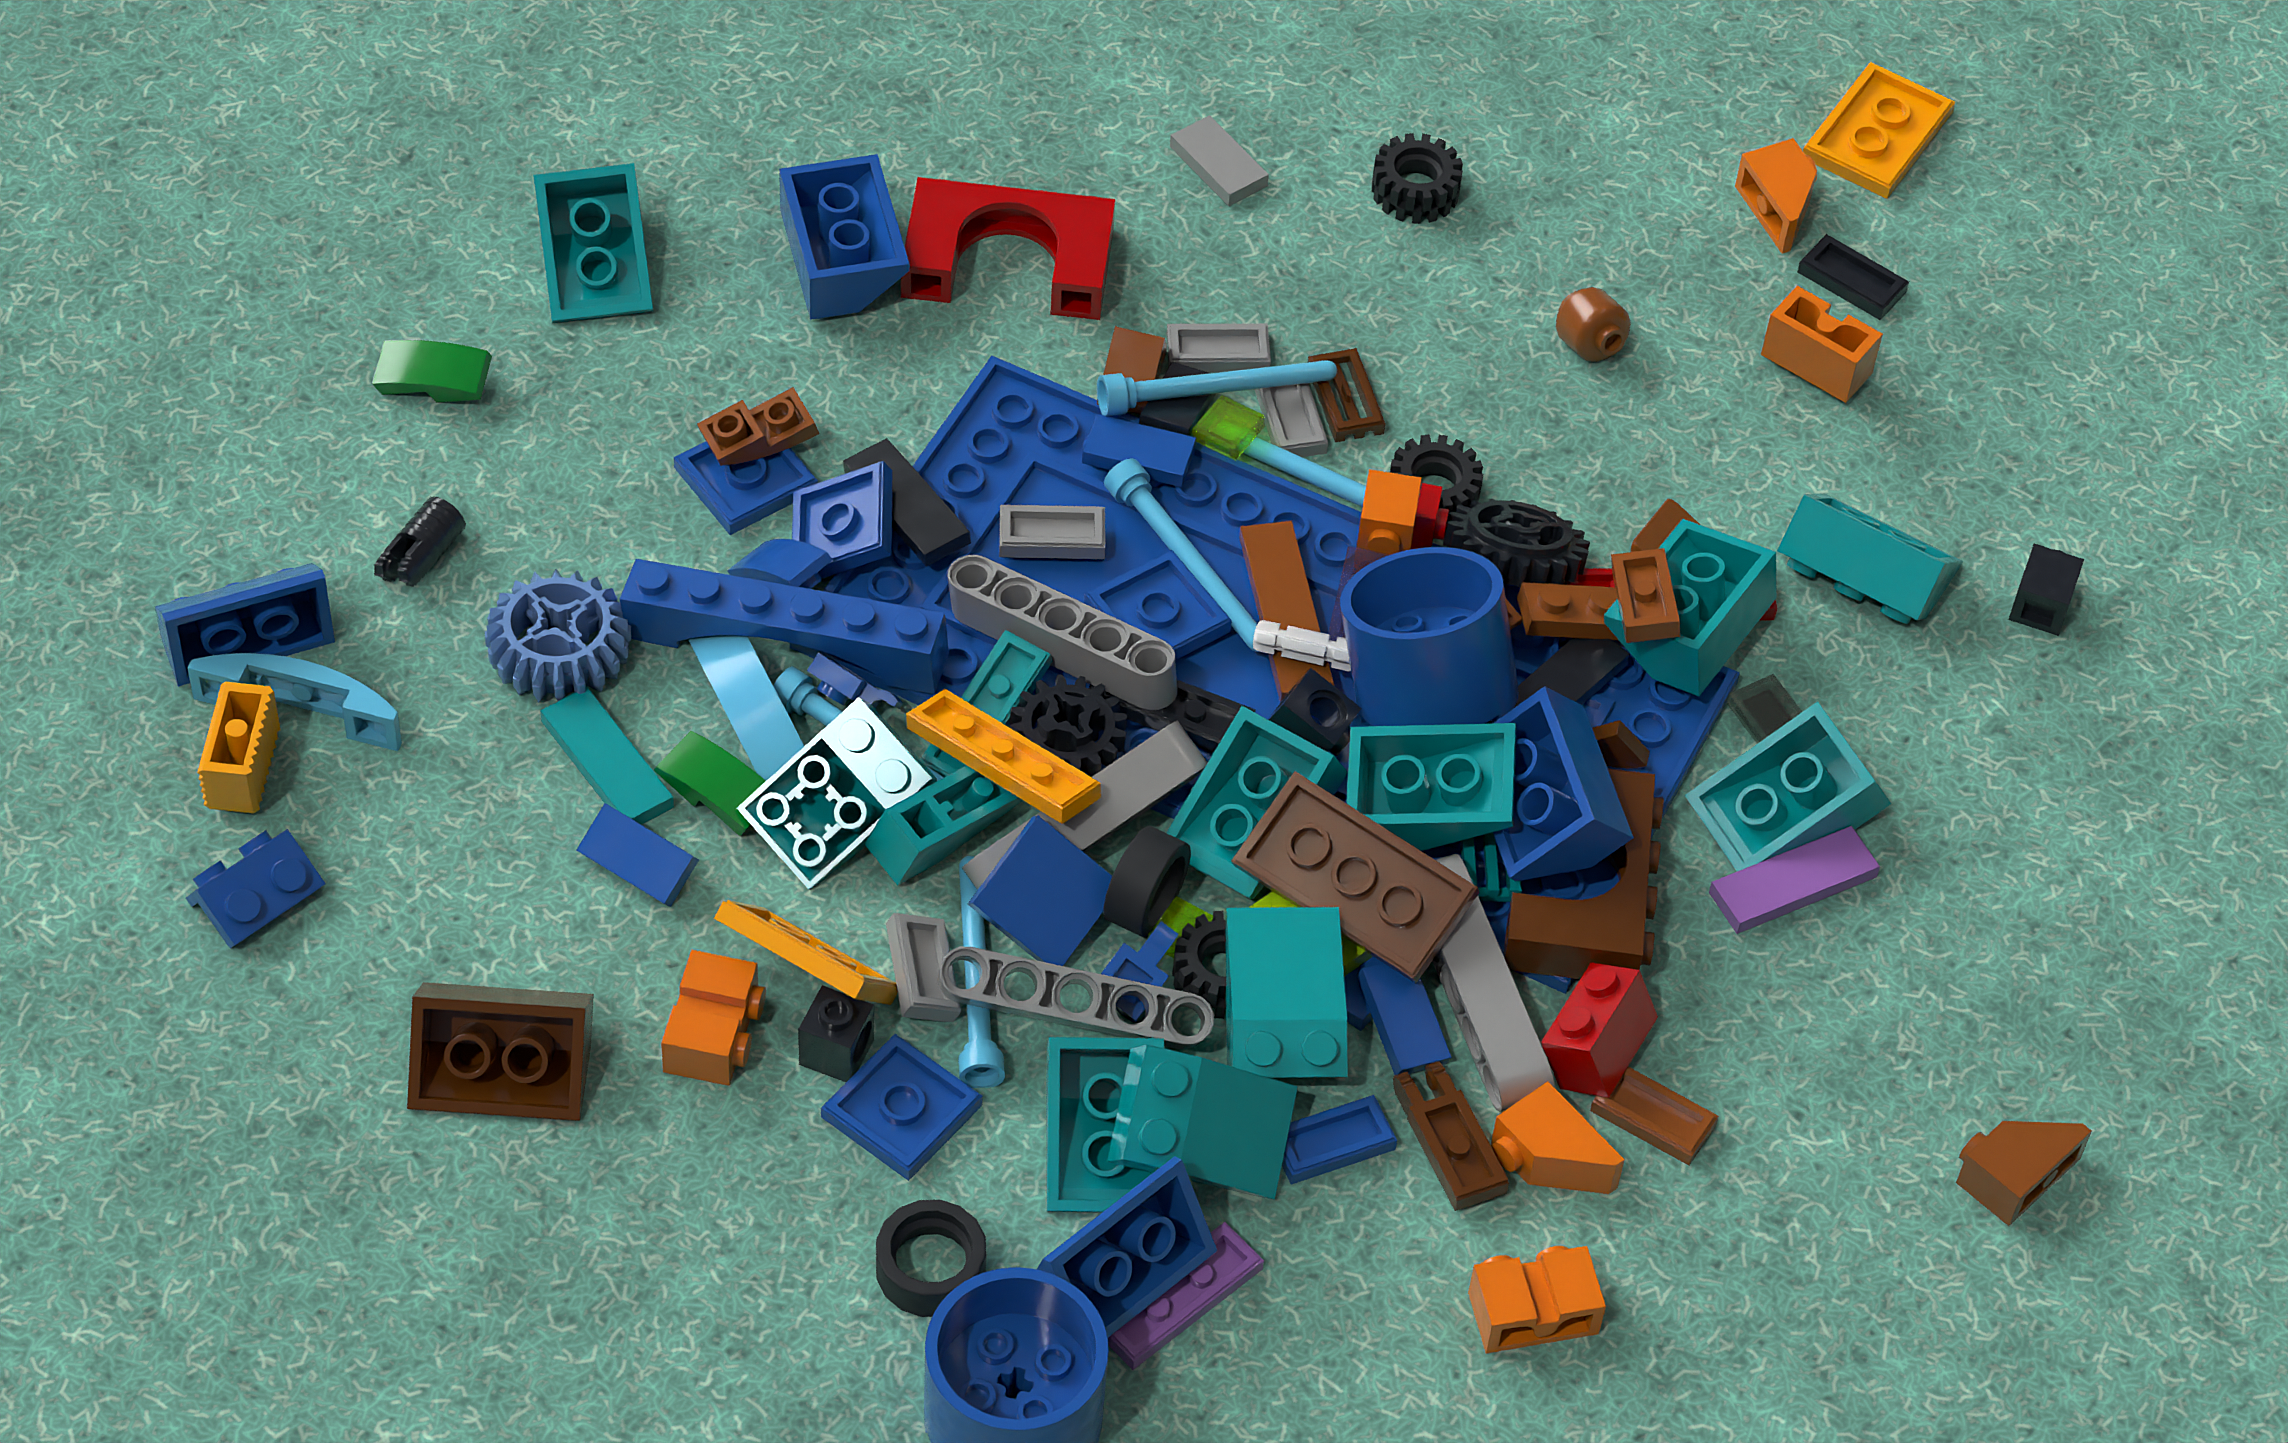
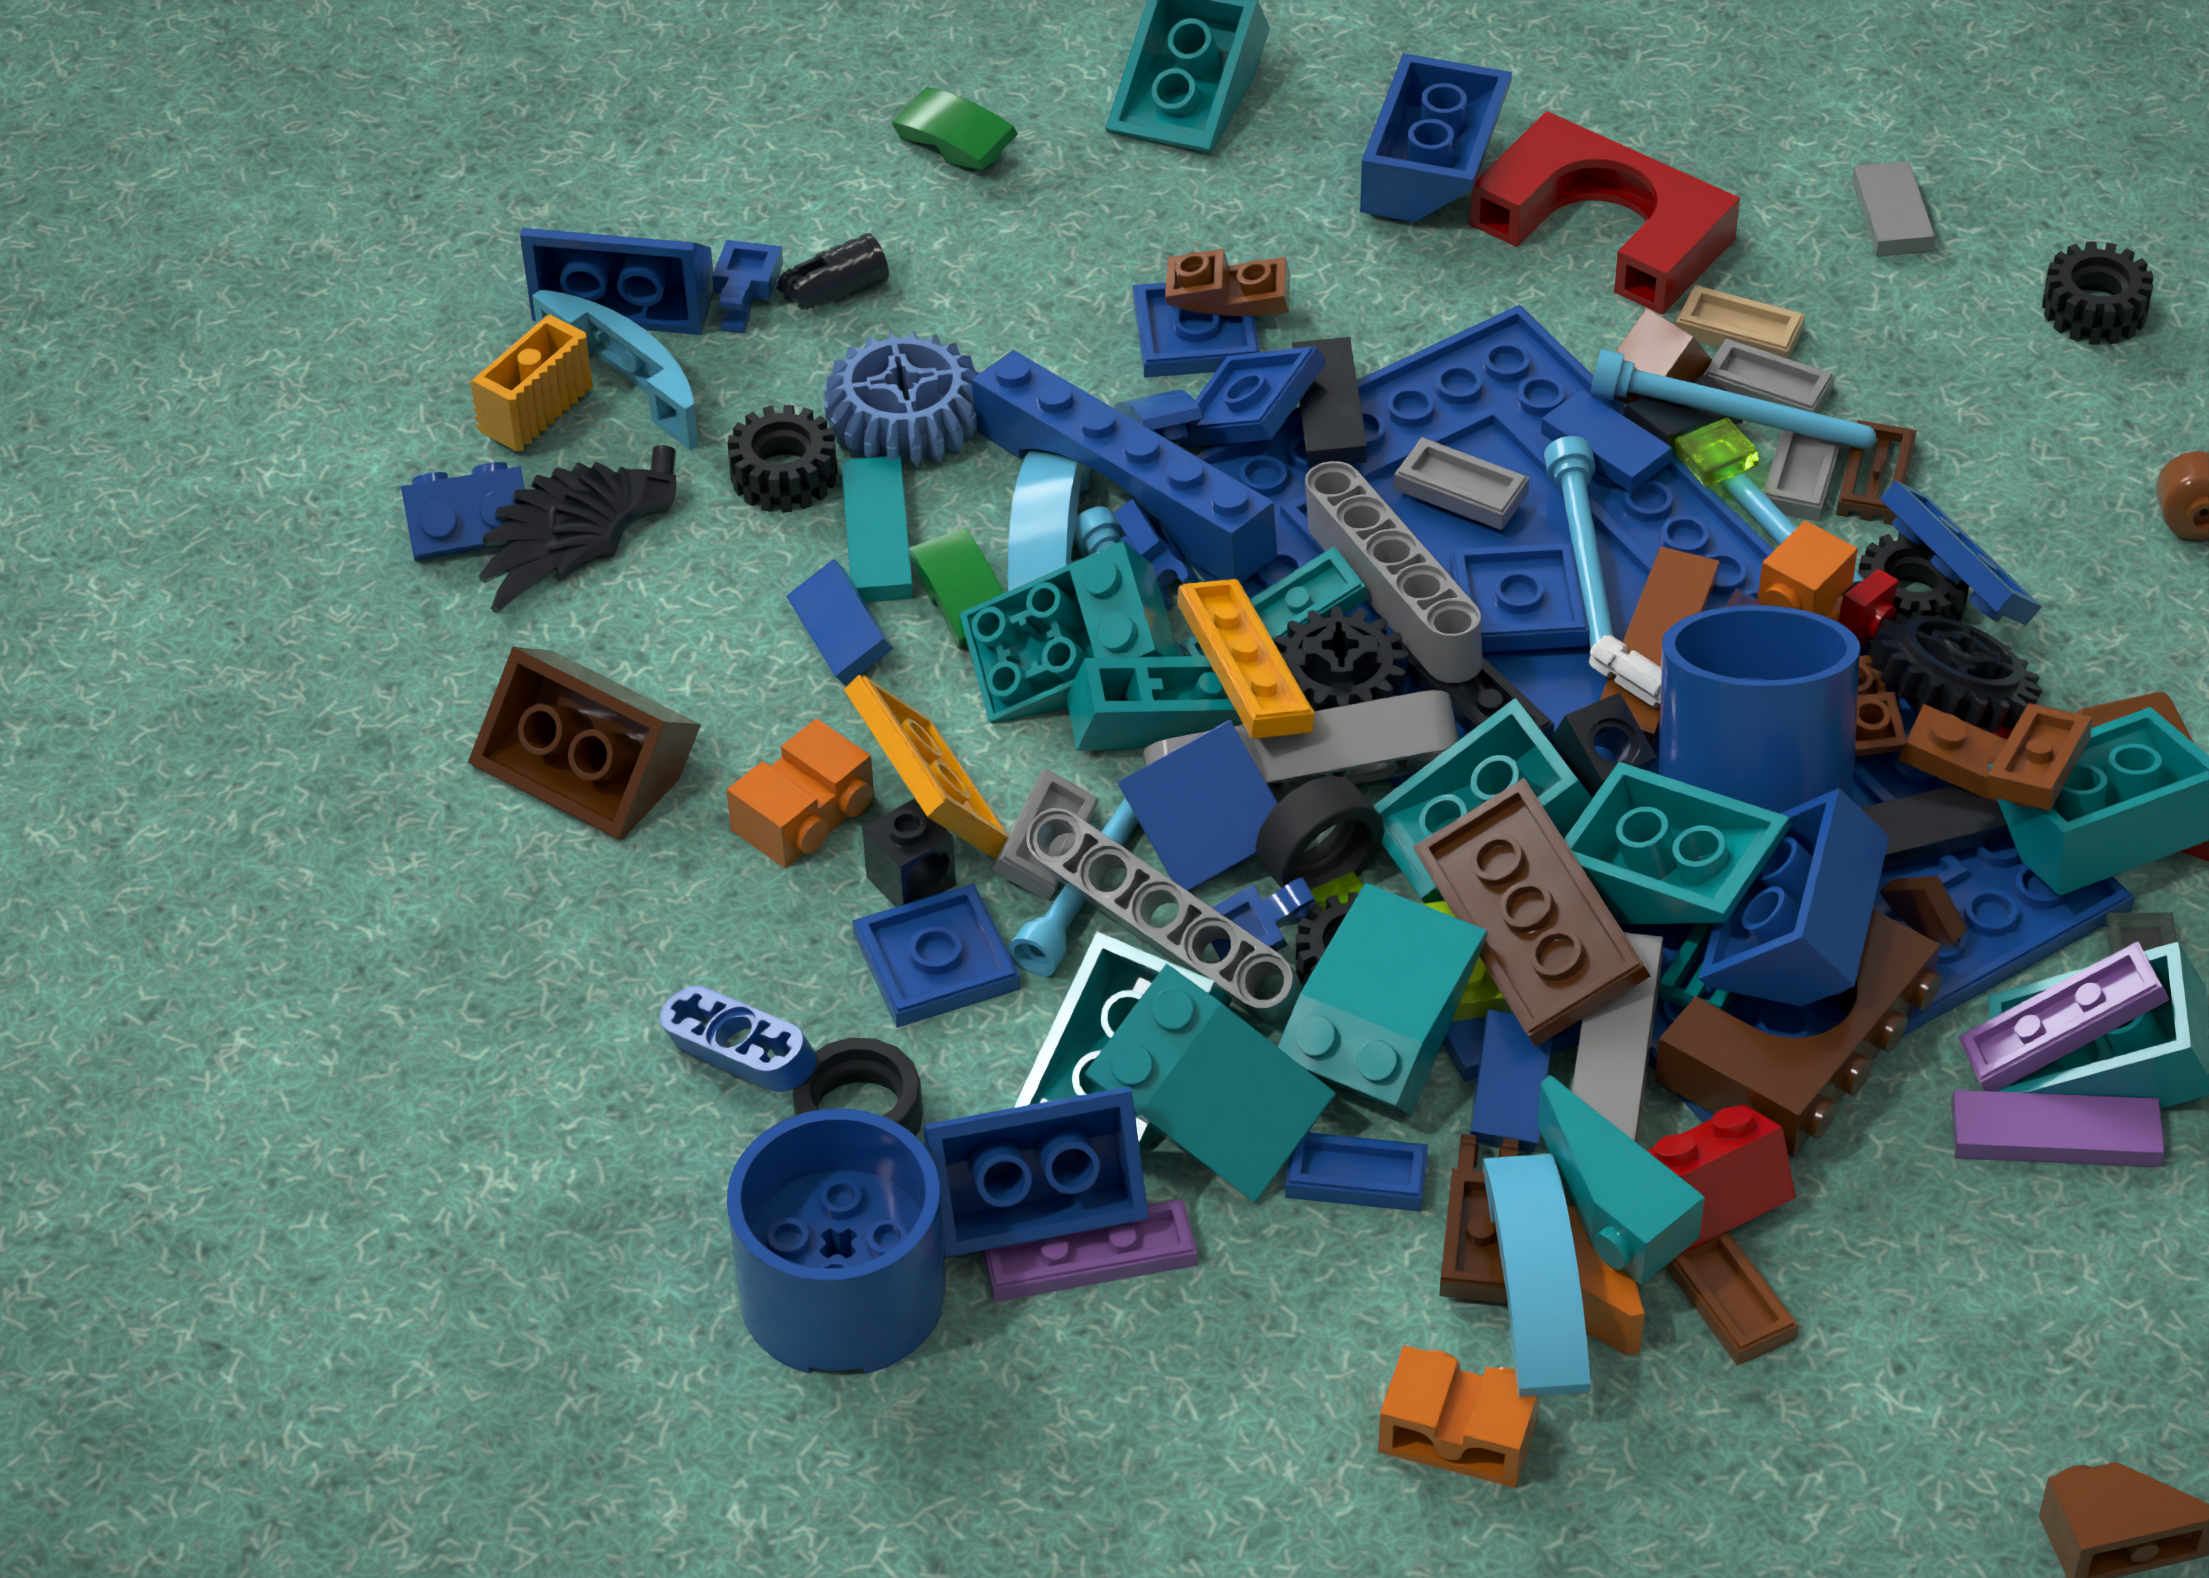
camera: 35 degrees right, 5 degrees down
none -> black animal [479,445,677,614]
none -> blue beam [660,986,817,1092]
none -> blue plate [712,240,783,333]
none -> black tyre [727,405,838,513]
none -> medium azure slope [1483,1154,1591,1397]
none -> teal slope [1537,1075,1705,1286]
none -> tan tile [1676,285,1805,359]
none -> blue plate [1880,480,2042,626]
none -> medium lavender tile [1959,941,2170,1092]

